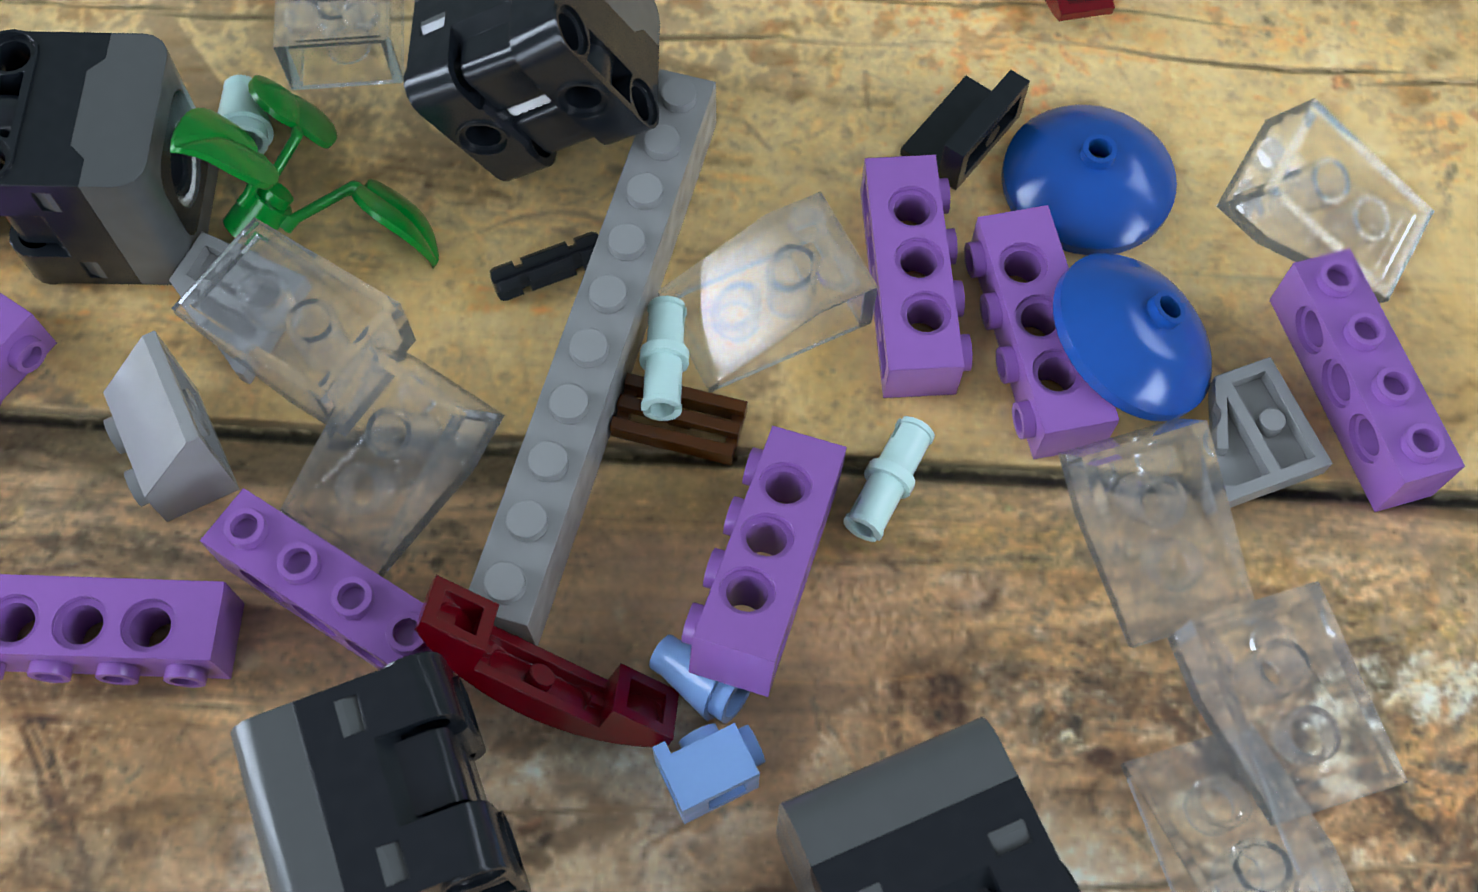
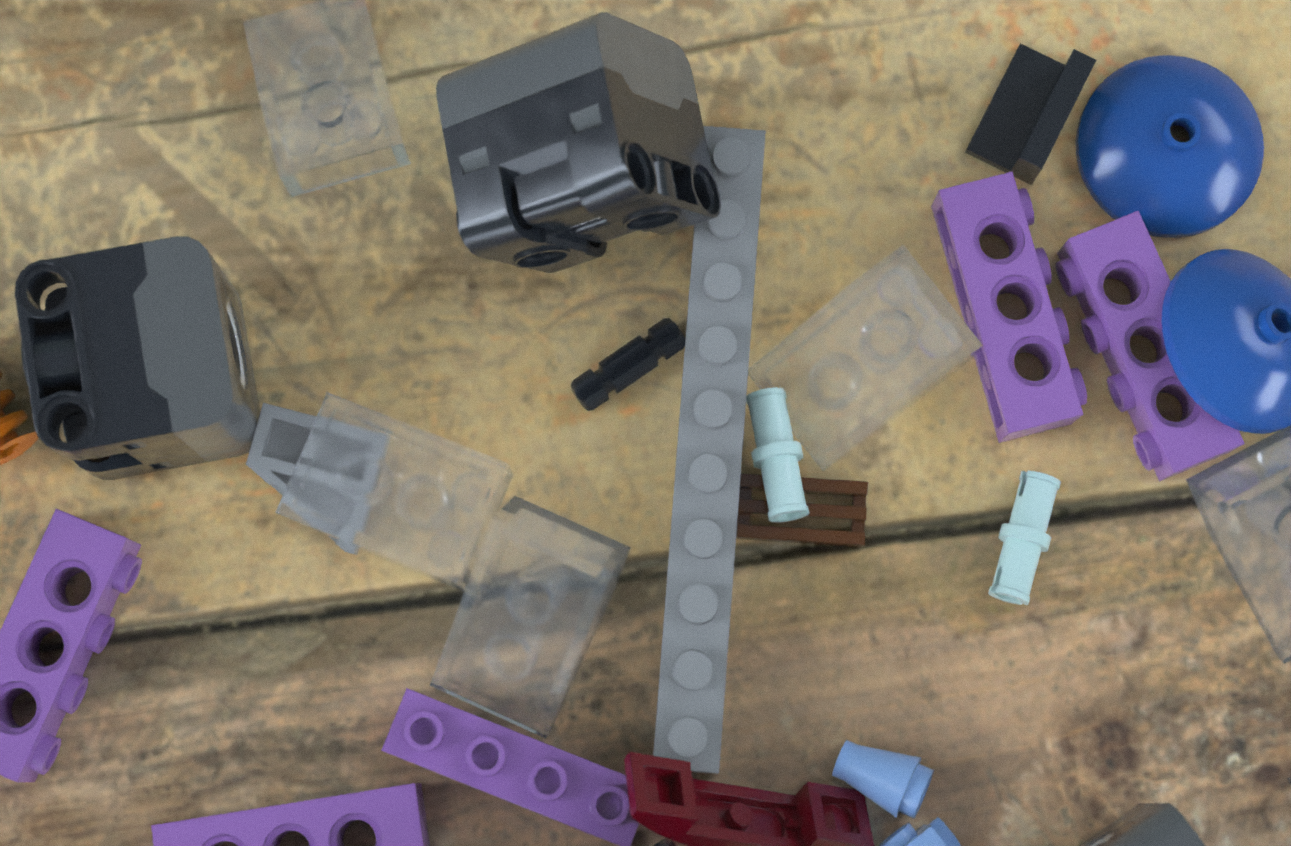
camera: 10 degrees left, 15 degrees up
light grey slope [103,331,240,522] -> none
green plant [170,75,439,268] -> none
light aqua cone [218,75,274,154] -> none
medium lavender brick [681,425,847,697] -> none

